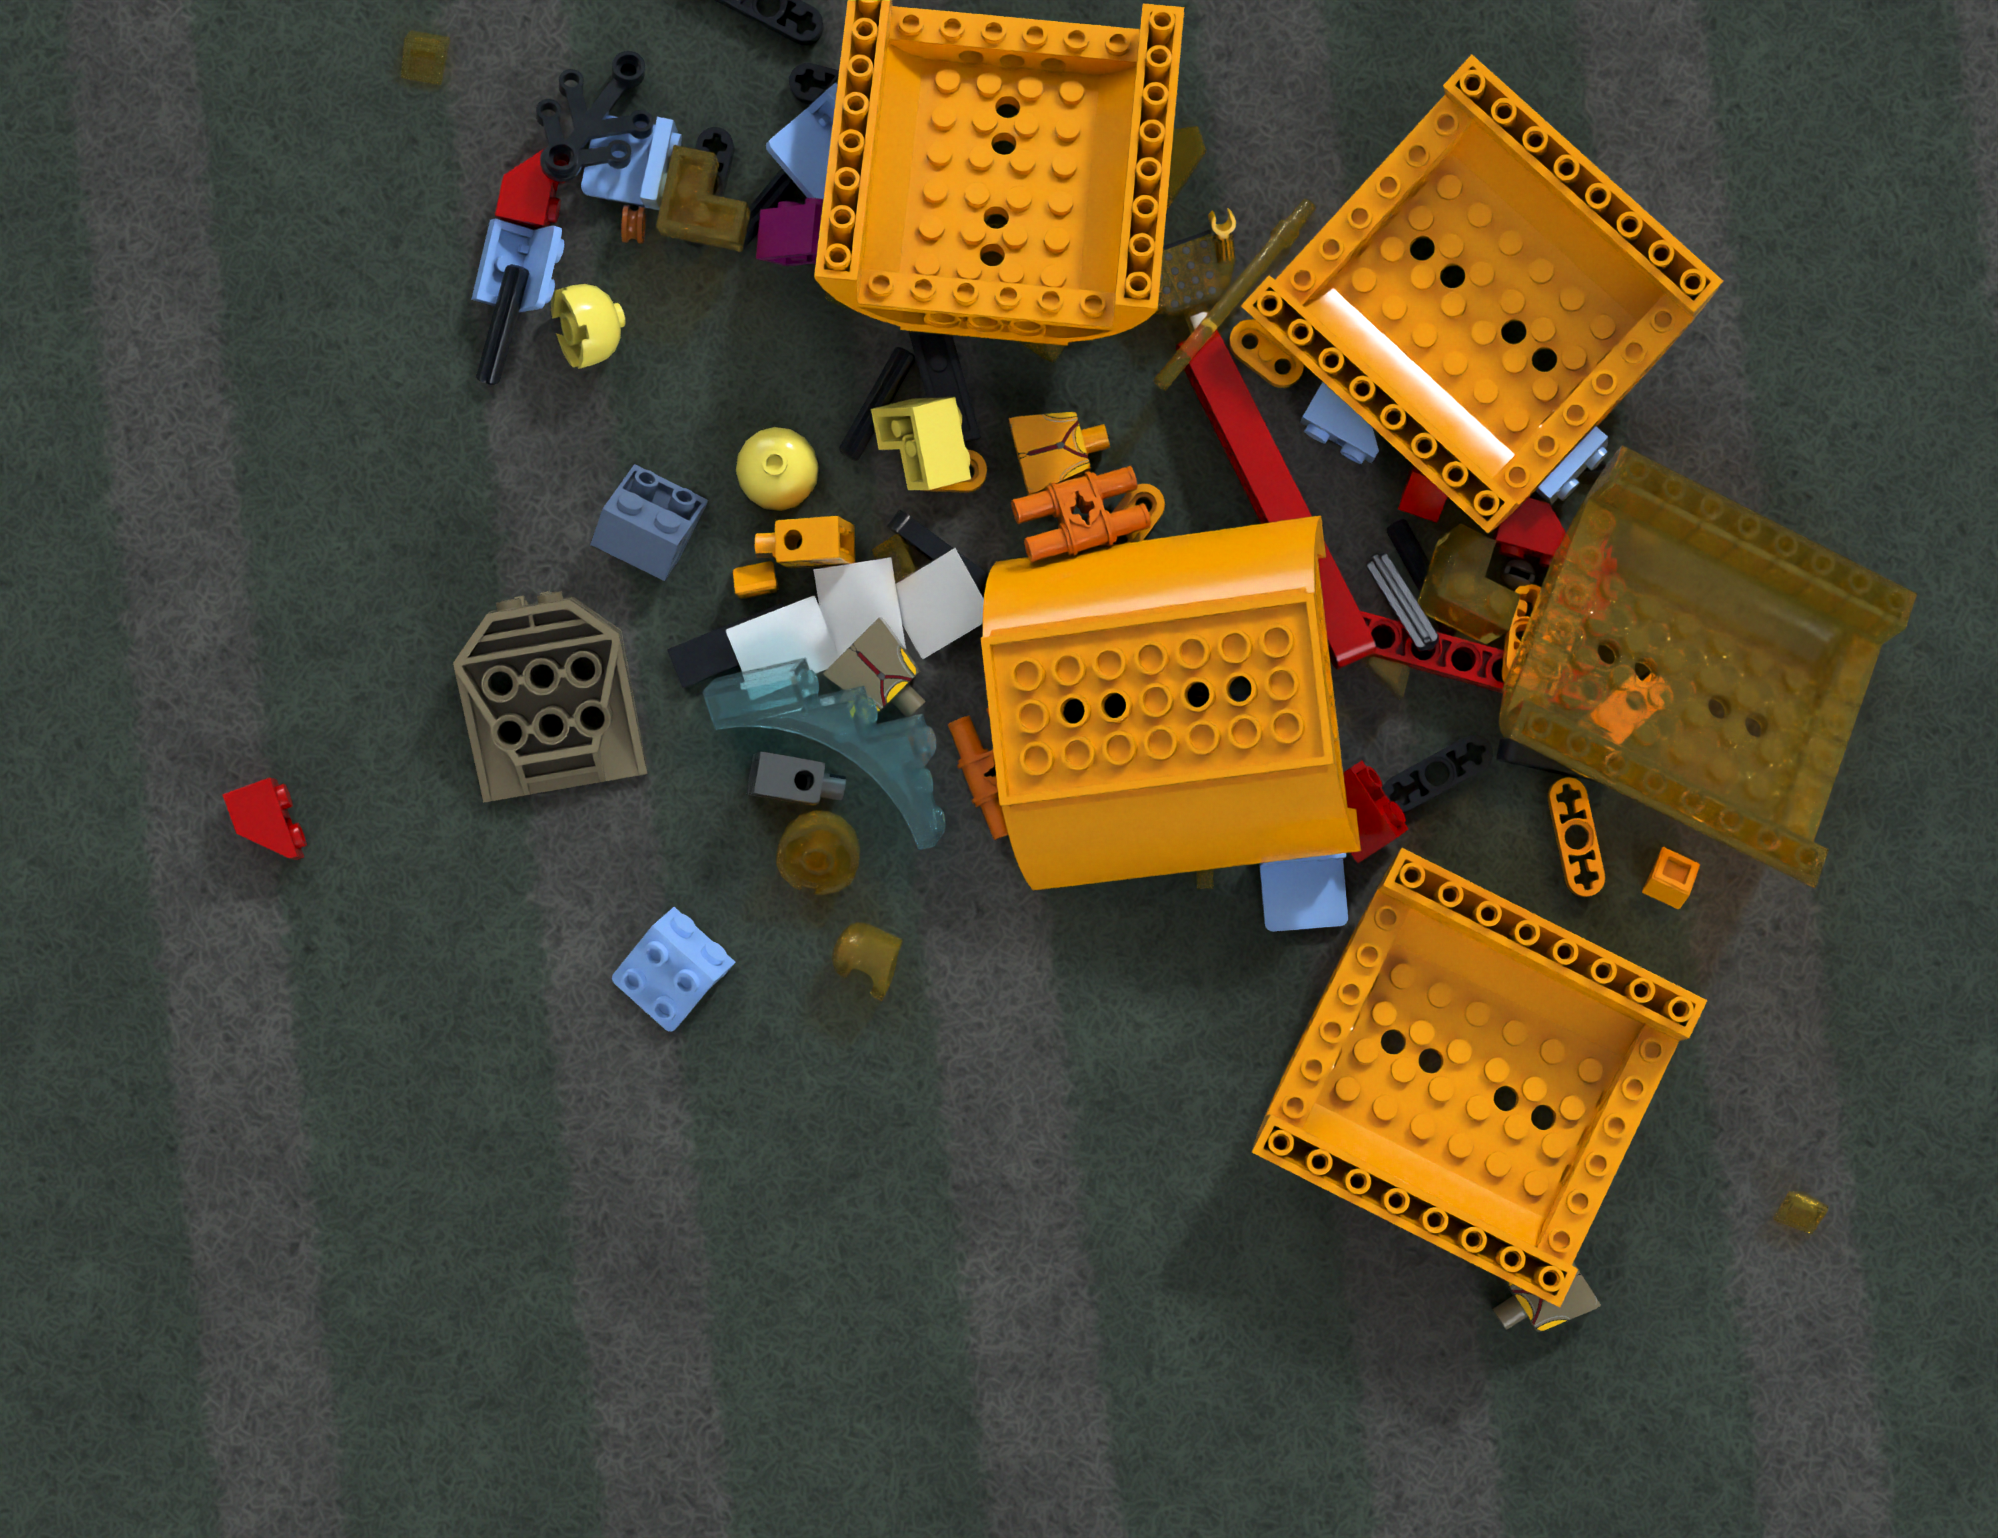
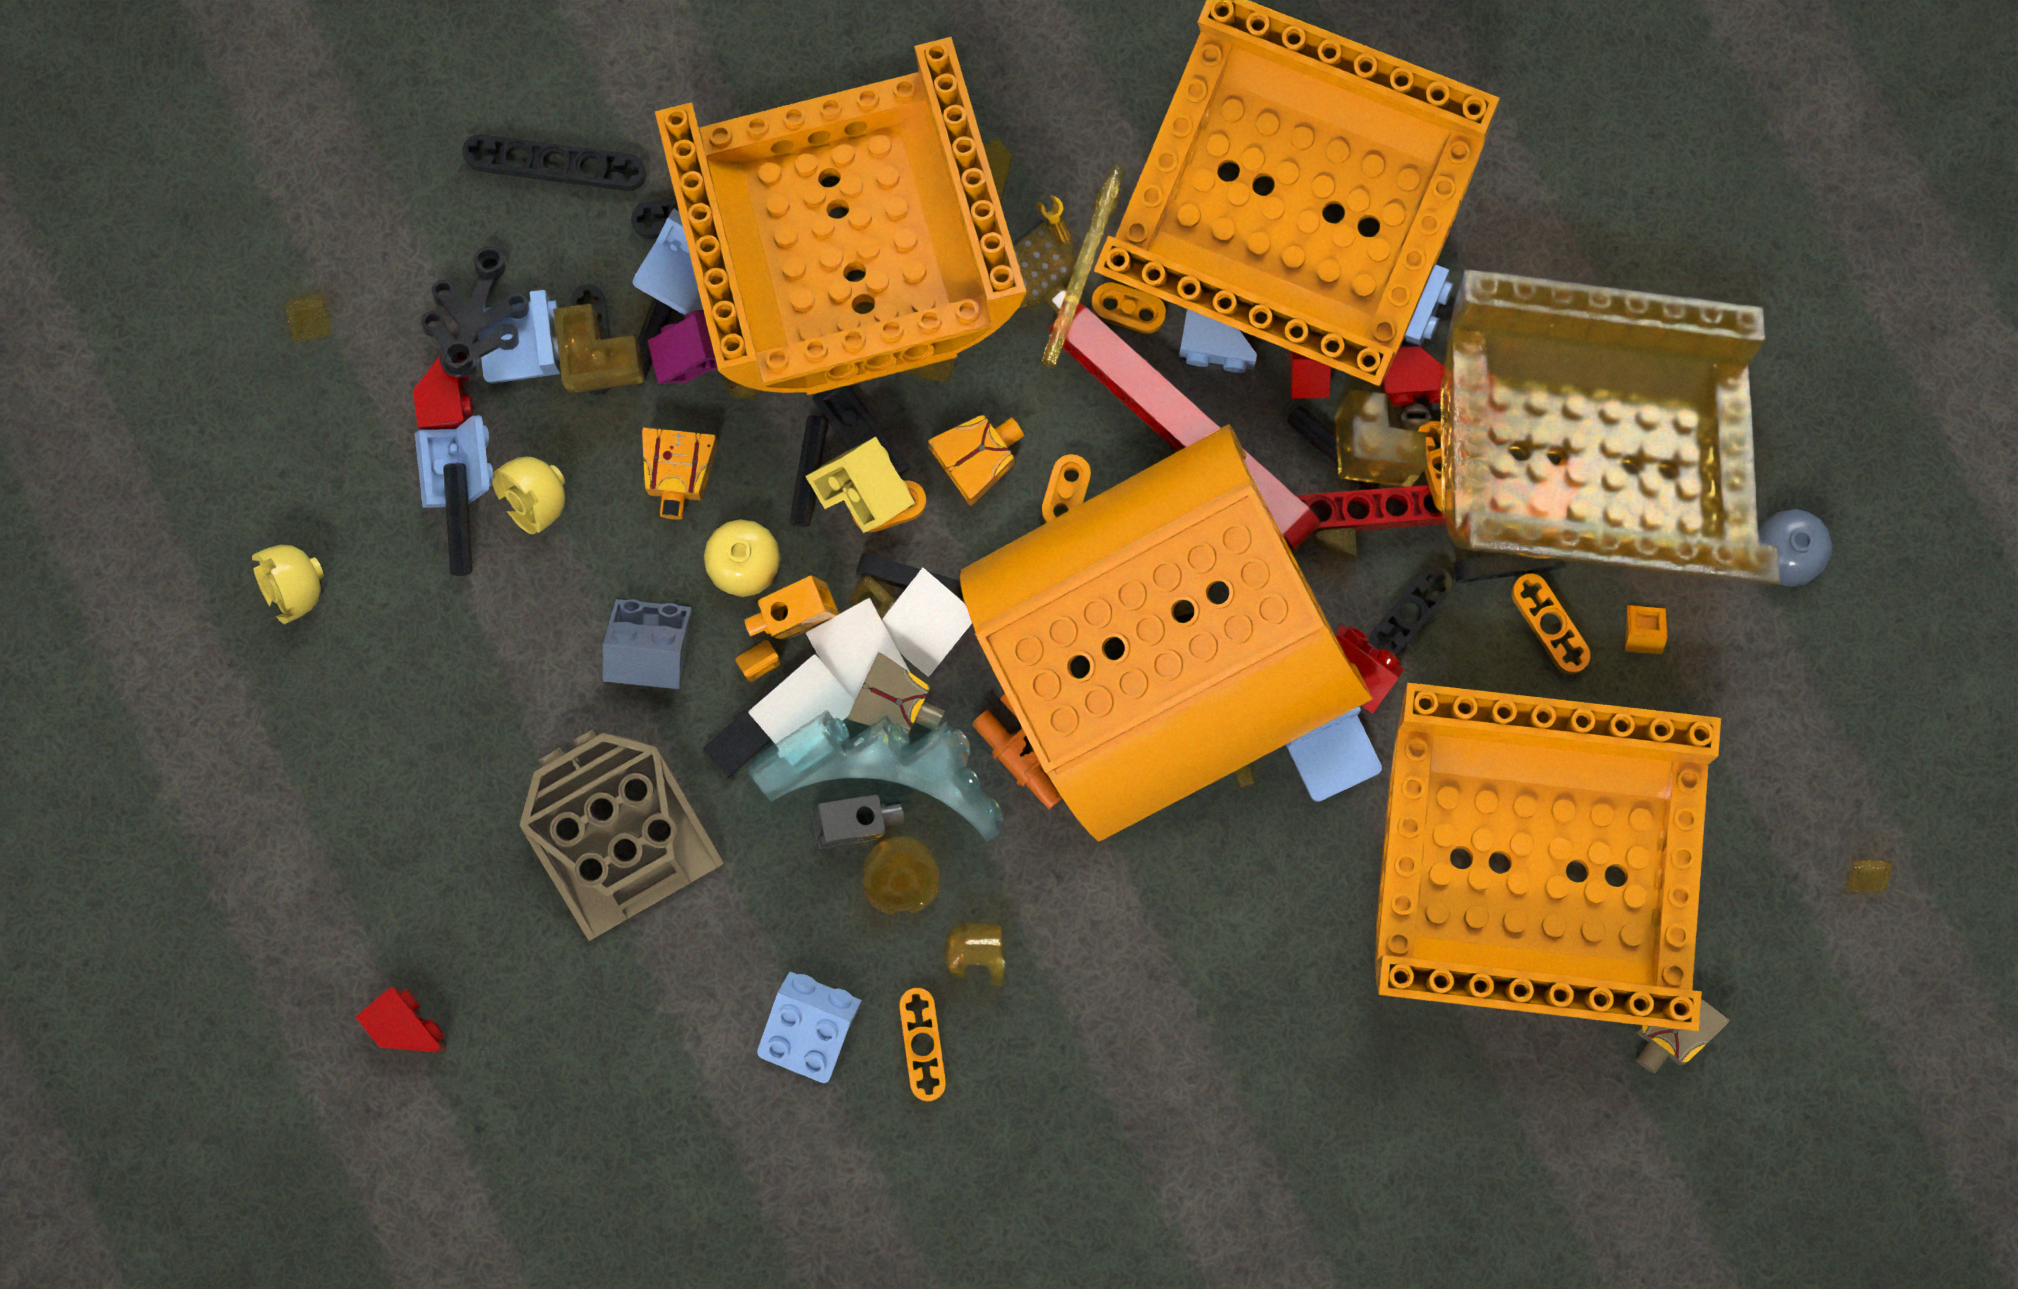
camera: 25 degrees left, 5 degrees down
dark orange bush [621,205,646,244] -> none
orange pin [1011,466,1151,563] -> none
axle [1367,553,1439,651] -> none
none -> light yellow cylinder [252,545,324,624]
none -> light orange torso [642,427,718,519]
none -> light orange beam [899,988,946,1101]
none -> sand blue cylinder [1753,509,1833,587]

